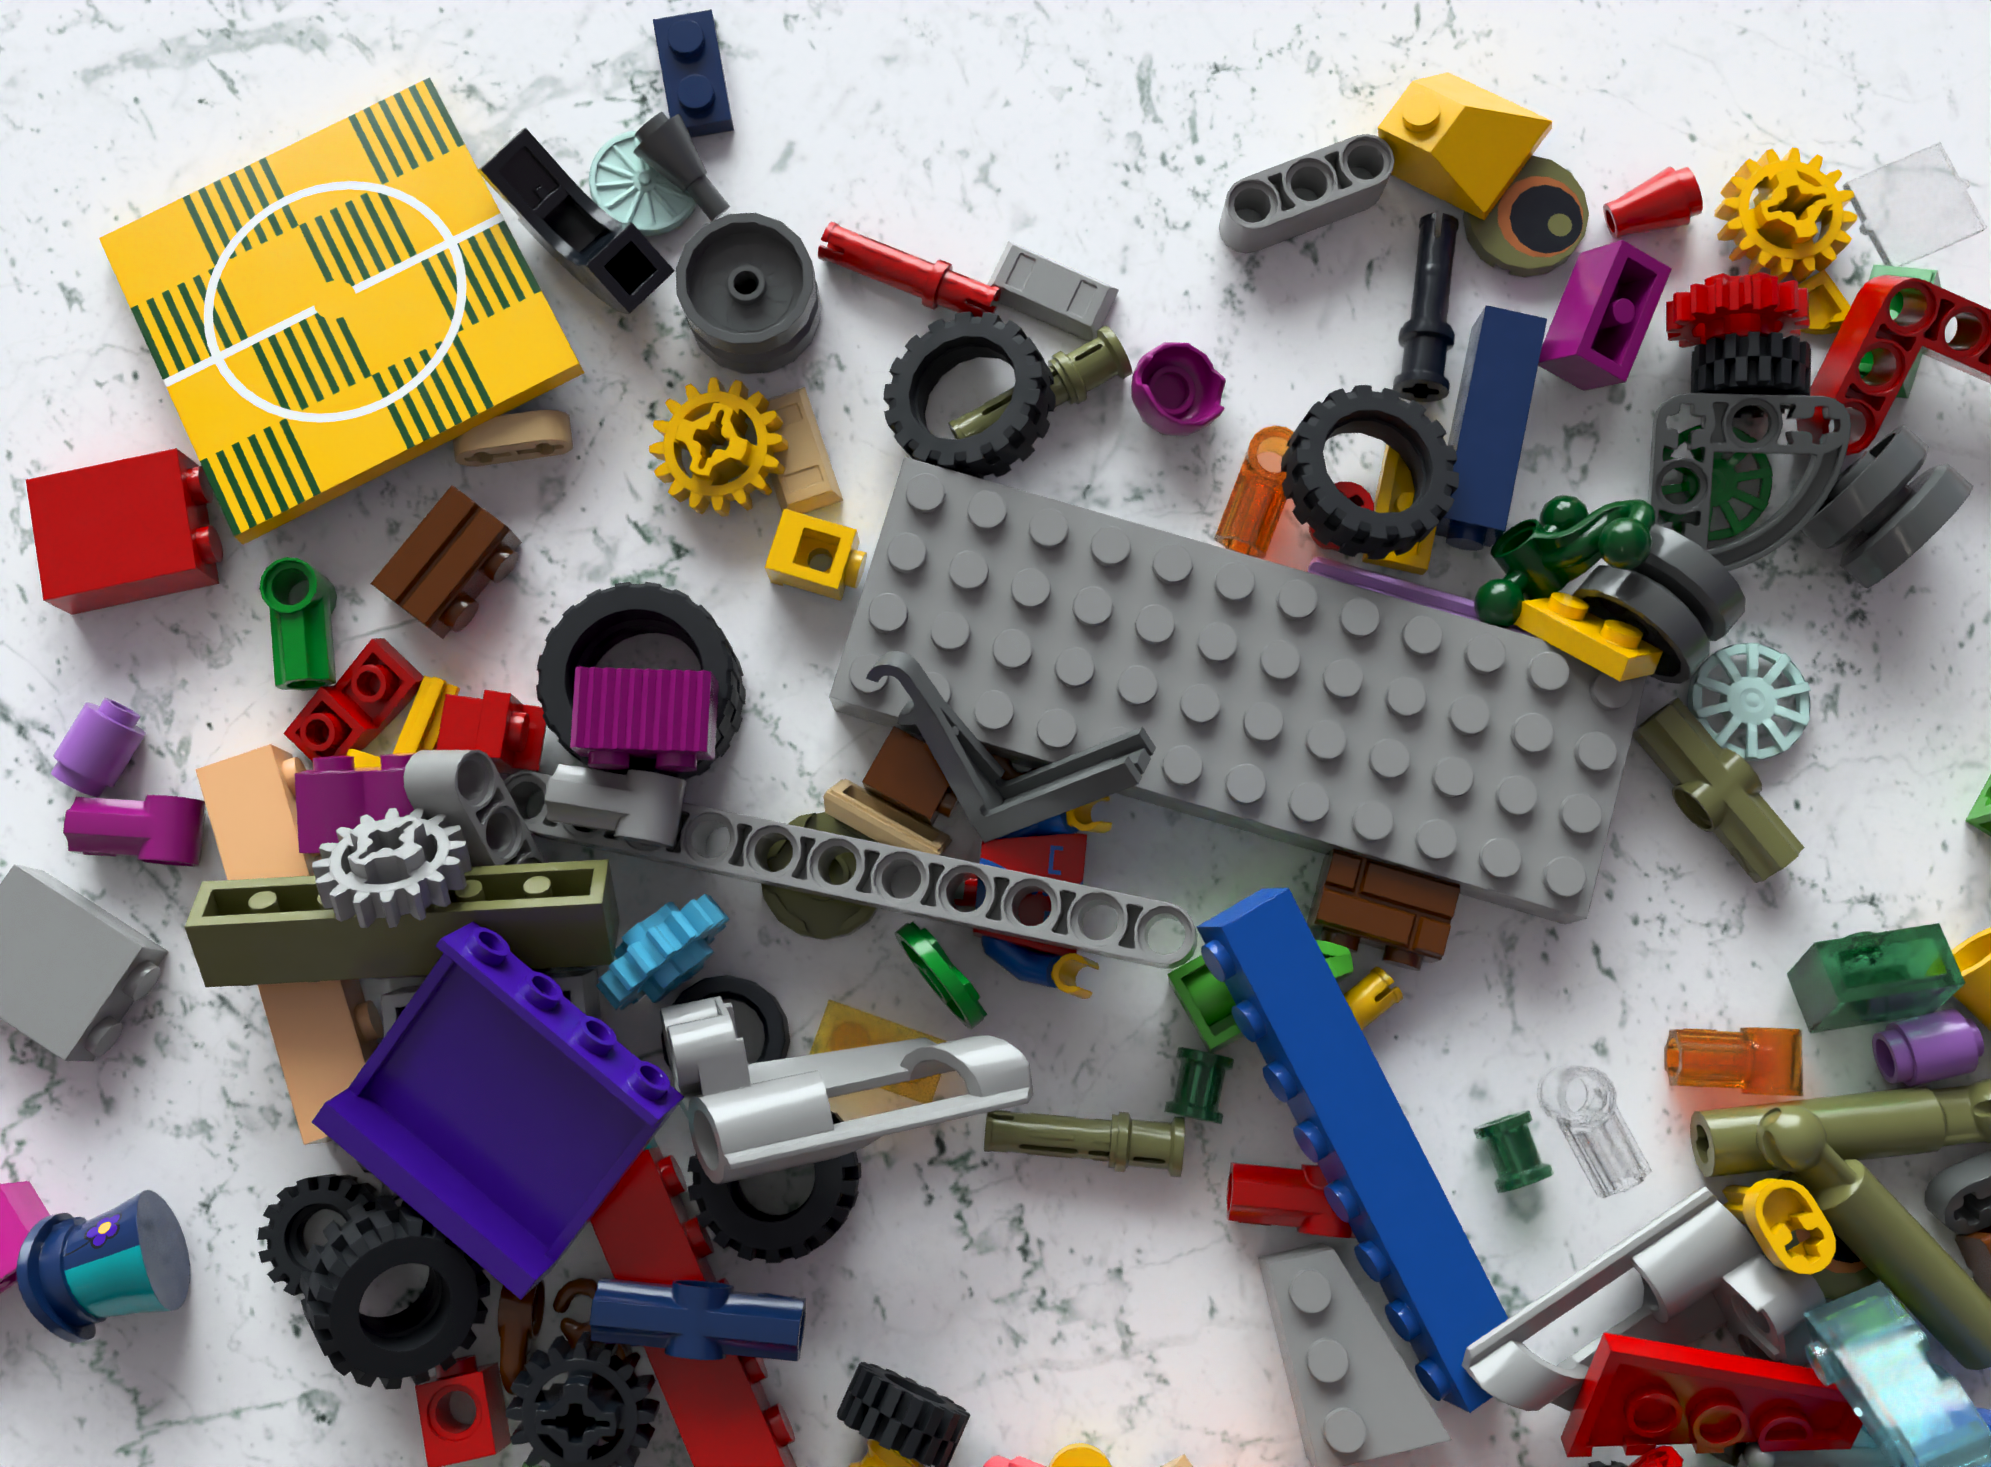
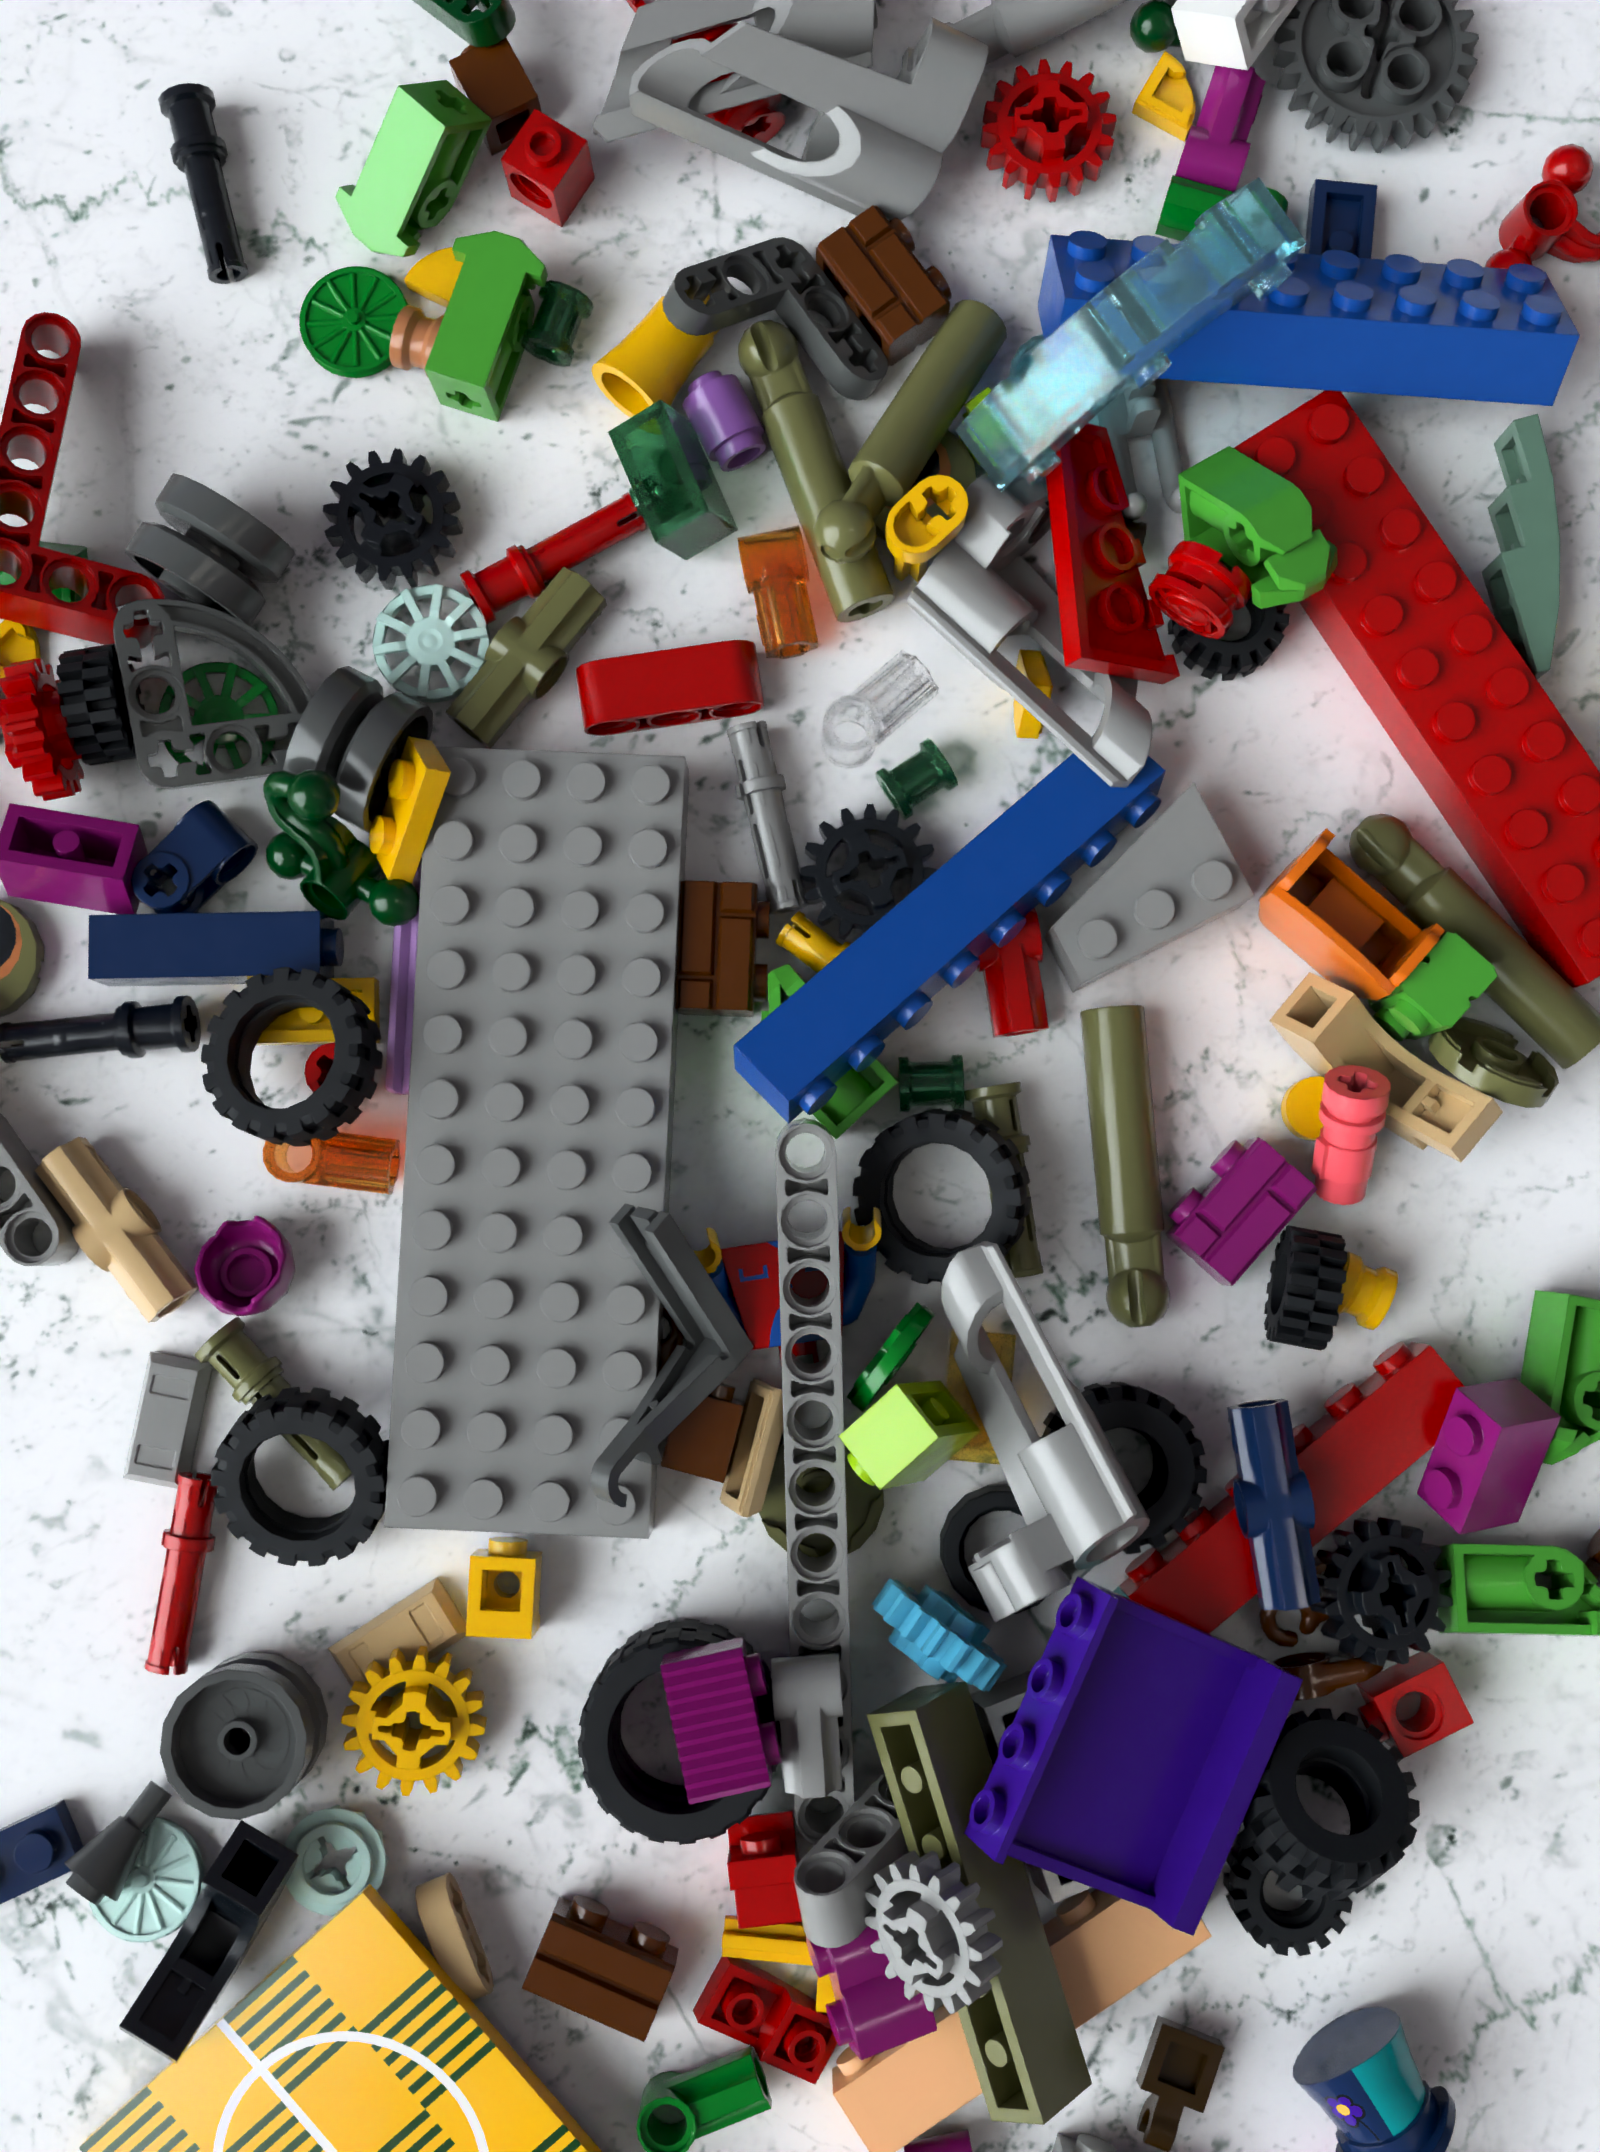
camera: 100 degrees left, 5 degrees up
none -> tan piece [35,1137,199,1323]
none -> dark blue piece [131,800,258,914]
none -> light aqua gear [284,1805,389,1916]
none -> black gear [323,448,463,590]
none -> red pin [460,492,647,625]
none -> red beam [576,640,765,736]
none -> light grey pin [727,721,809,915]
none -> black gear [800,804,937,940]
none -> brick [838,1380,981,1490]
none -> black tyre [853,1108,1031,1285]
none -> yellow tile [1013,649,1053,739]
none -> olive piece [1080,1005,1170,1327]
none -> dark brown plate [1136,2016,1225,2152]
none -> magenta brick [1165,1137,1317,1286]

